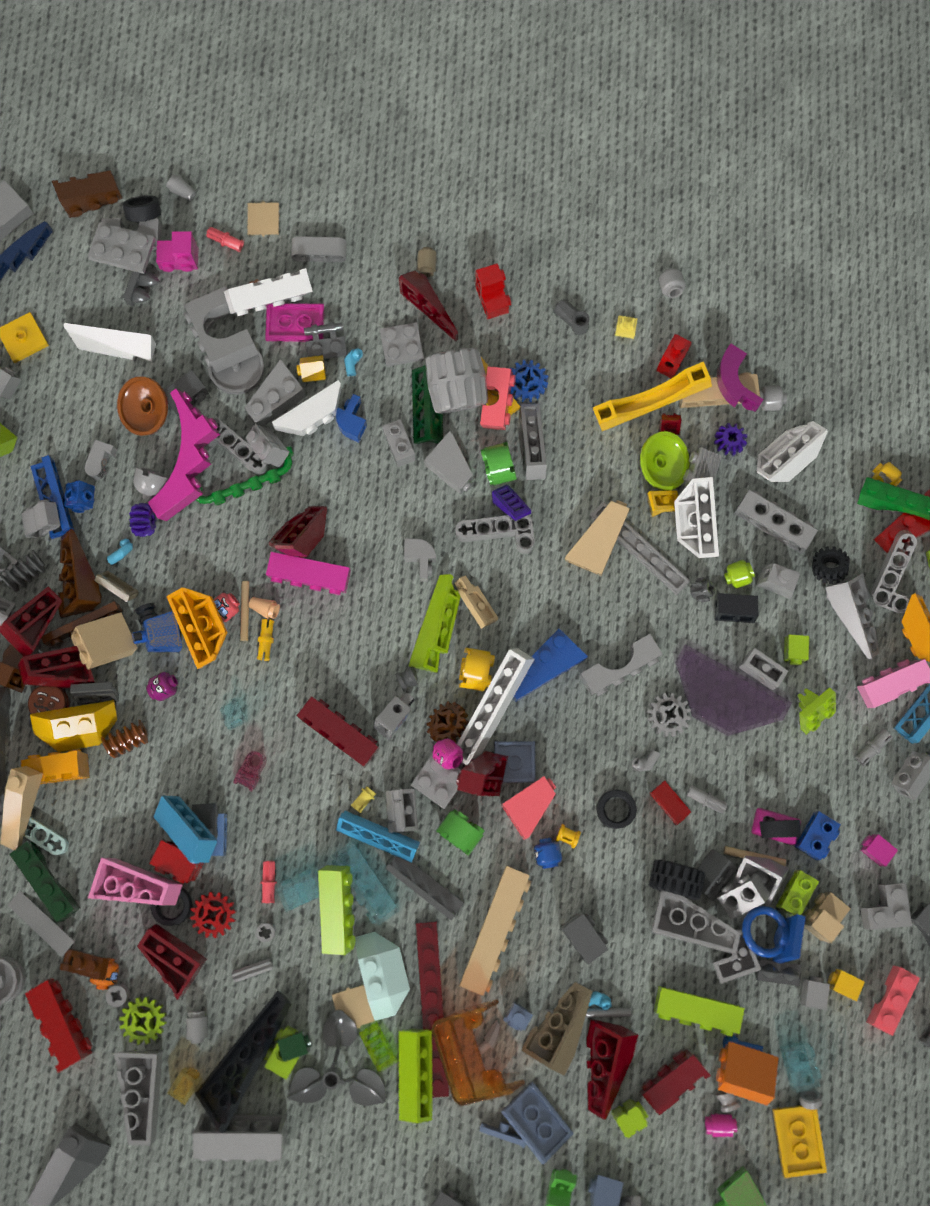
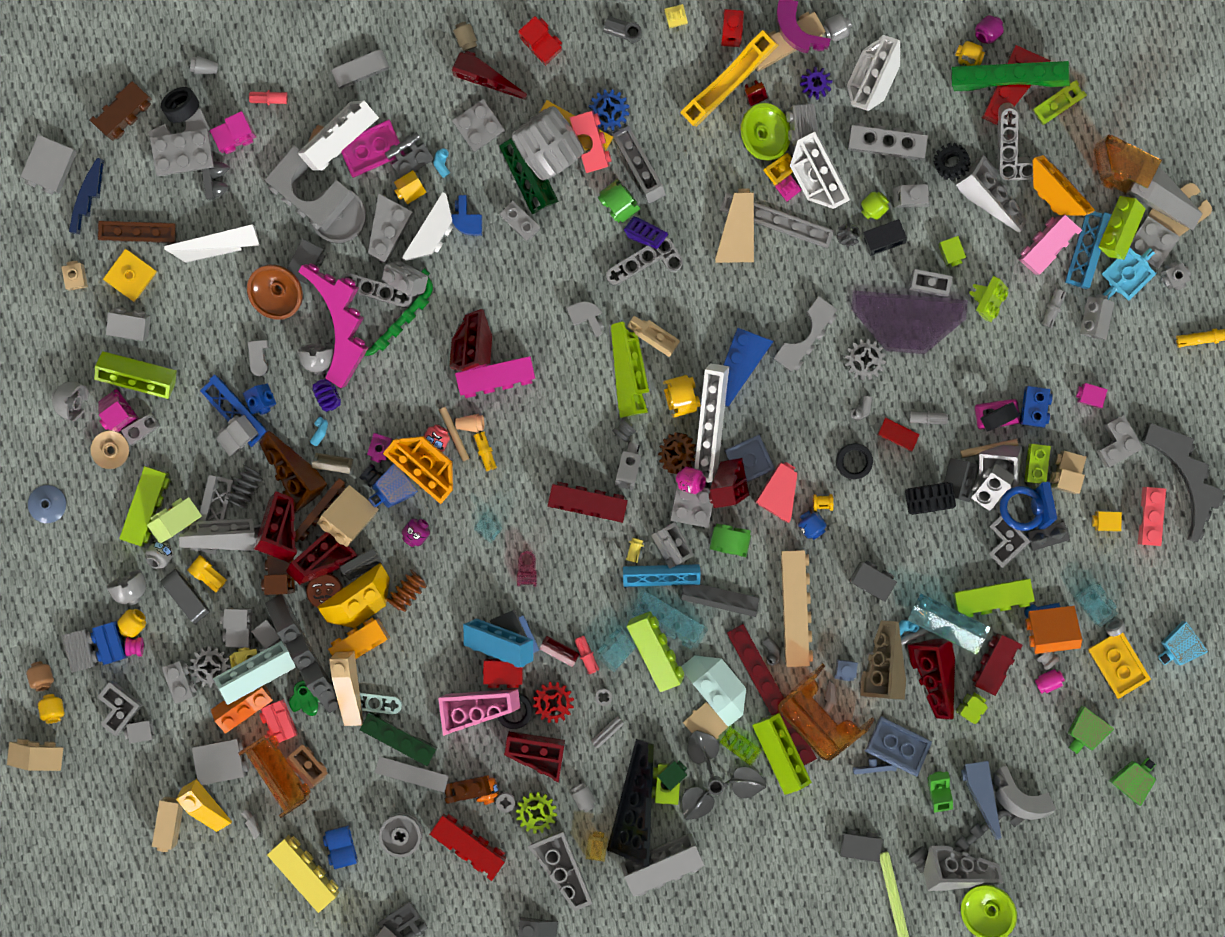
camera: 25 degrees left, 10 degrees up
tan piece [247,201,279,236] -> none
light grey slope [424,431,473,494] -> none
light grey wedge [651,891,741,954] -> none
light grey brick [800,976,830,1010] -> none
none -> reddish brown plate [98,221,176,243]
none -> magenta brick [367,433,393,463]
none -> dark red tile [539,636,580,667]
none -> dark grey arm [762,636,781,666]
none -> dark pink tile [775,175,802,202]
none -> clear light blue brick [908,594,990,654]
none -> magenta head [975,15,1004,44]
none -> medium azure torso [1158,621,1208,666]

